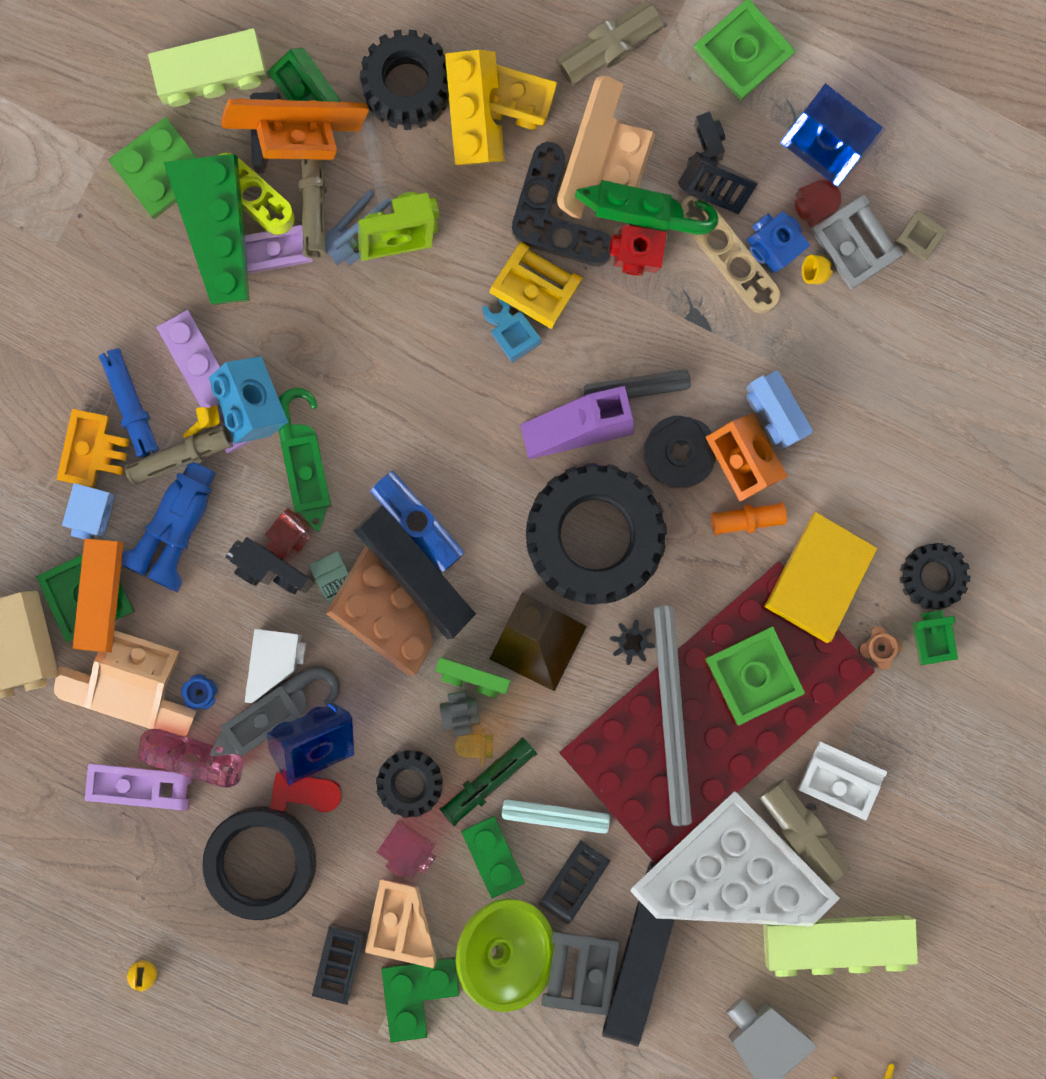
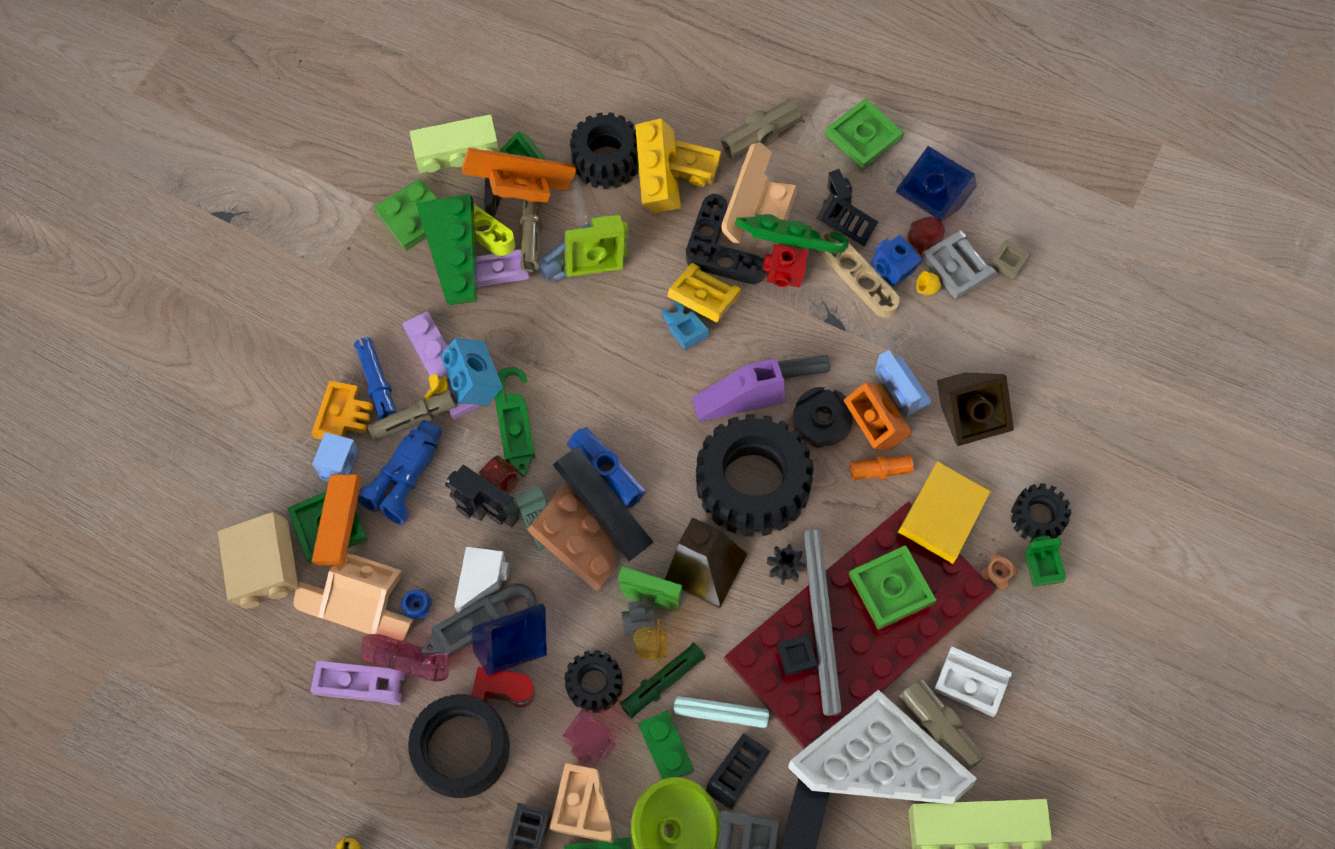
camera: 10 degrees right, 20 degrees down
none -> black plate [776,635,818,677]
none -> dark brown slope [937,372,1014,446]

